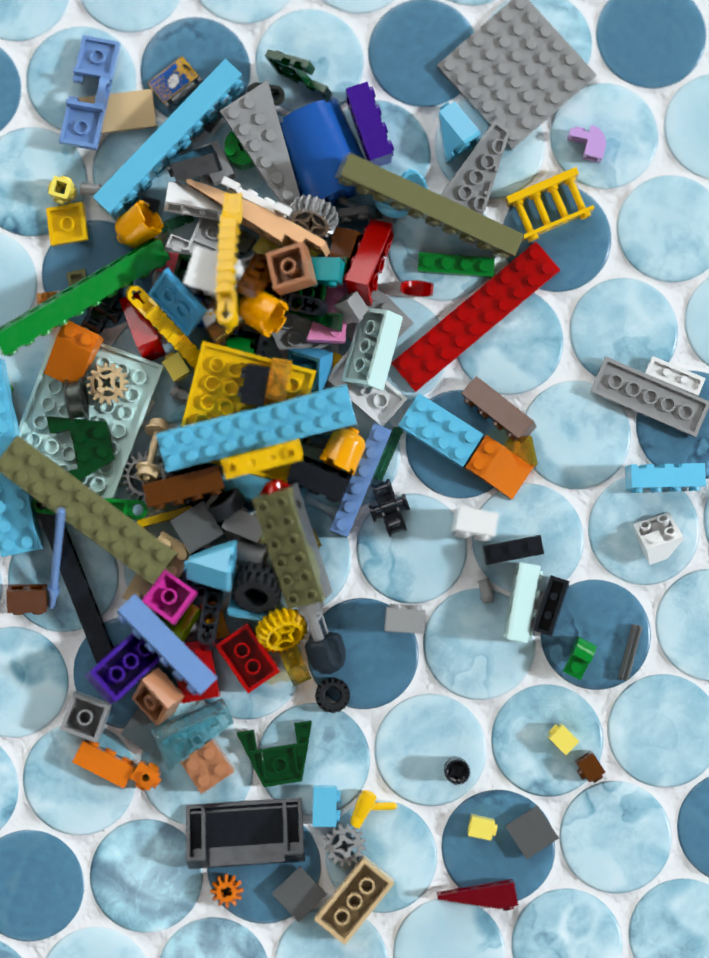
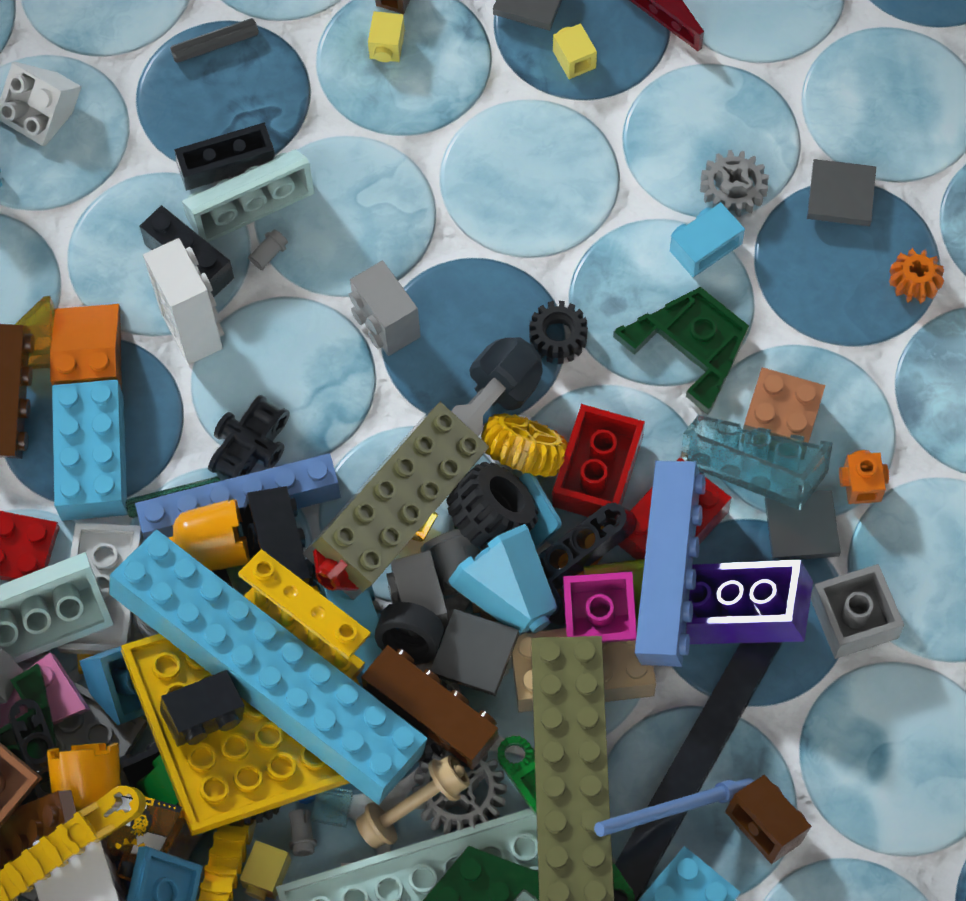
camera: 125 degrees left, 20 degrees down
orange brick [72,739,137,789] -> none
nougat brick [132,668,184,726] -> none
yellow tile [137,505,194,528] -> none
black slope [186,798,305,869] -> none
clear yellow slope [266,357,292,401] -> none
clear yellow slope [280,644,312,686] -> none
tan brick [314,855,395,945] -> none
yellow piece [350,790,397,829] -> none
black wheel [444,756,470,785] -> none
green brick [562,636,597,681] -> none

